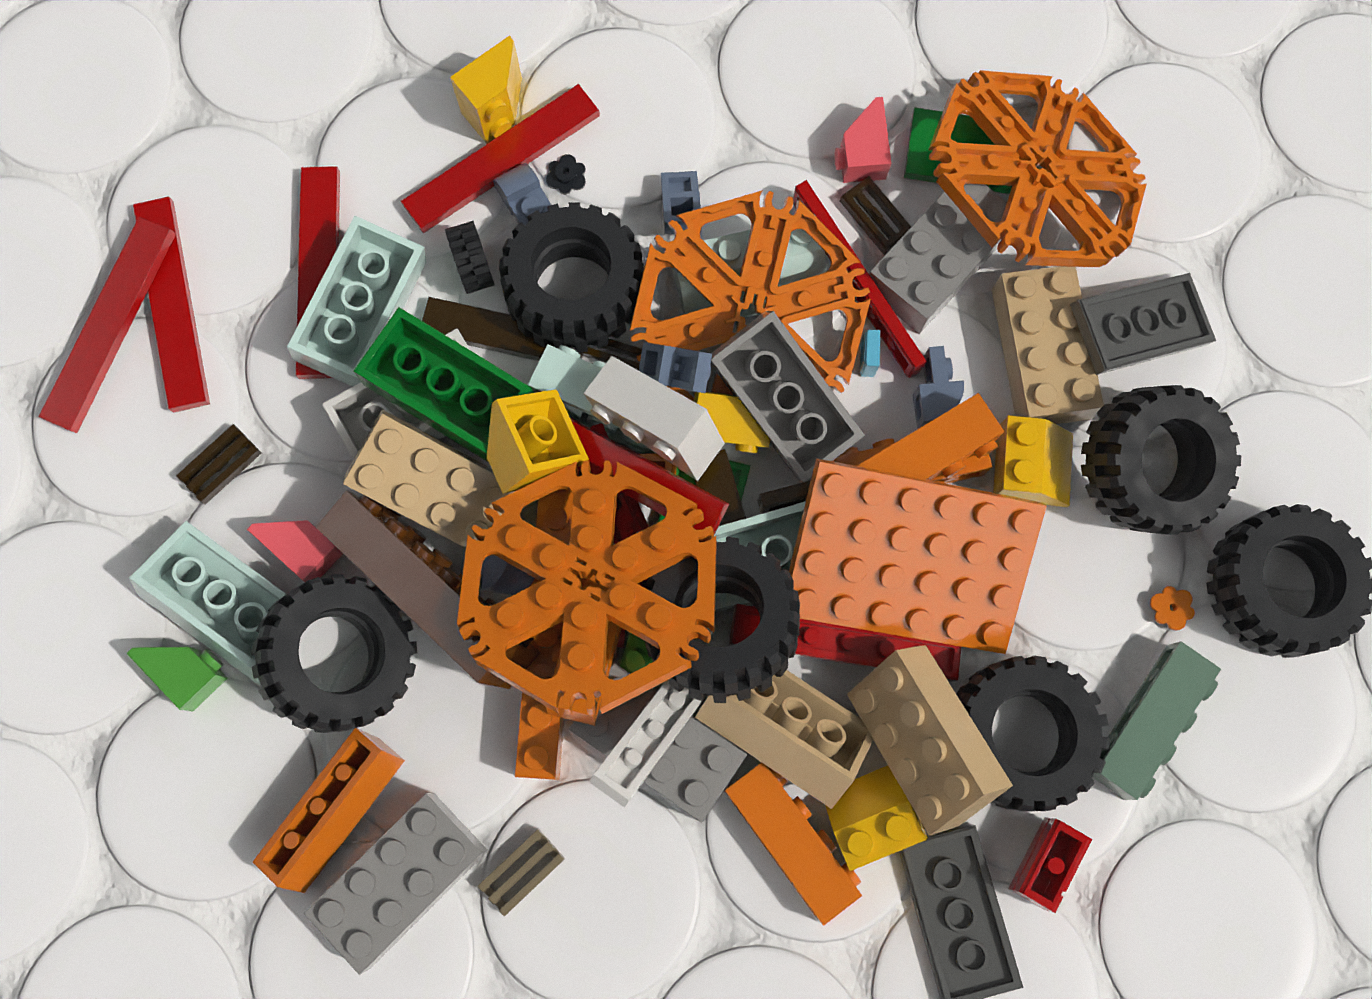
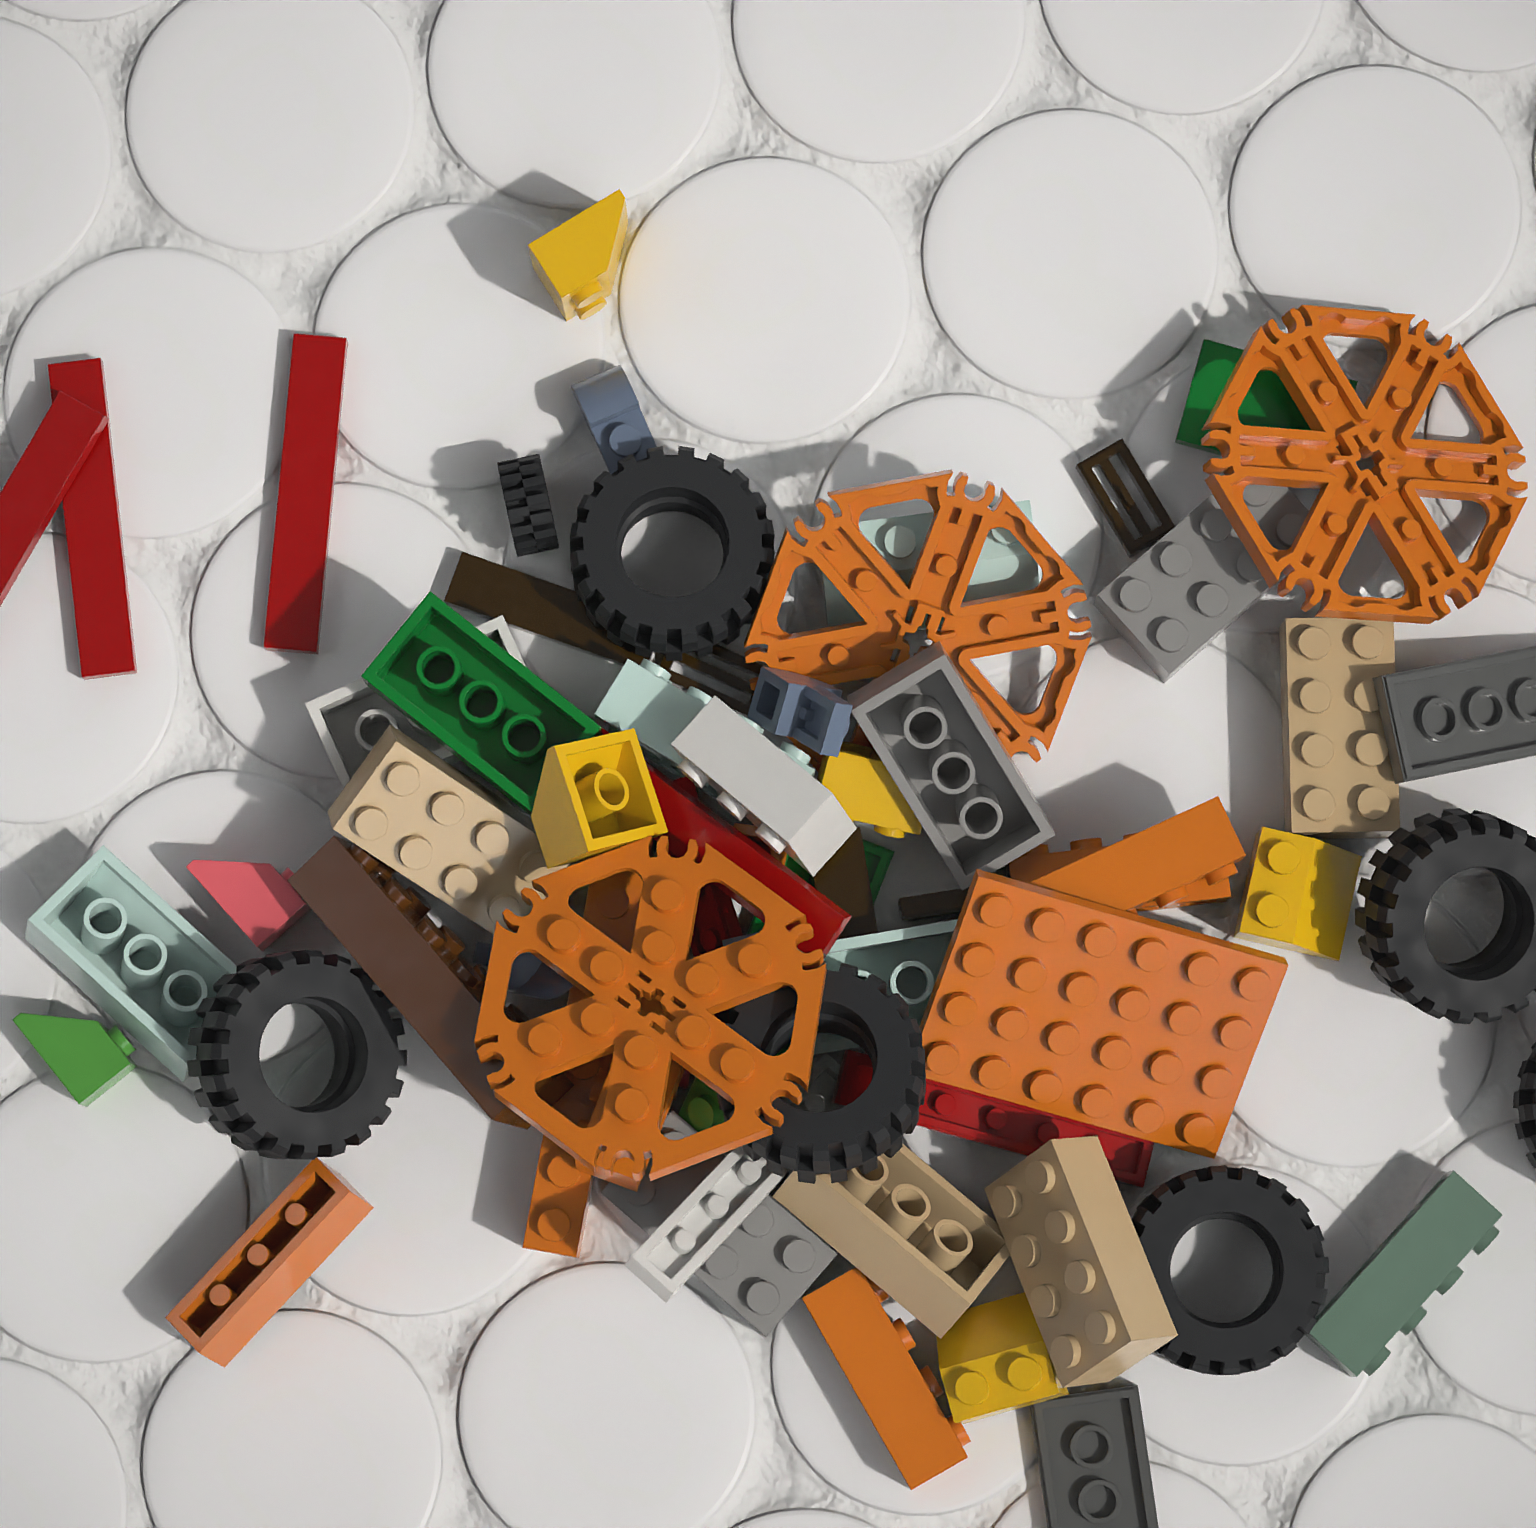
camera: 10 degrees right, 5 degrees up
dark brown tile [176,424,262,505] -> none
light aqua brick [287,216,426,386] -> none
light grey brick [303,793,488,975] -> none
red tile [401,84,600,233] -> none
dark tan tile [478,829,566,916] -> none
black plant [546,154,586,195] -> none
sand blue brick [661,171,702,235] -> none
red tile [793,180,926,379] -> none
coral slope [835,97,892,183] -> none
medium azure tile [860,329,880,377] -> none
sand blue brick [912,346,964,429] -> none
red brick [1008,817,1092,913] -> none
orange plant [1150,586,1195,631] -> none

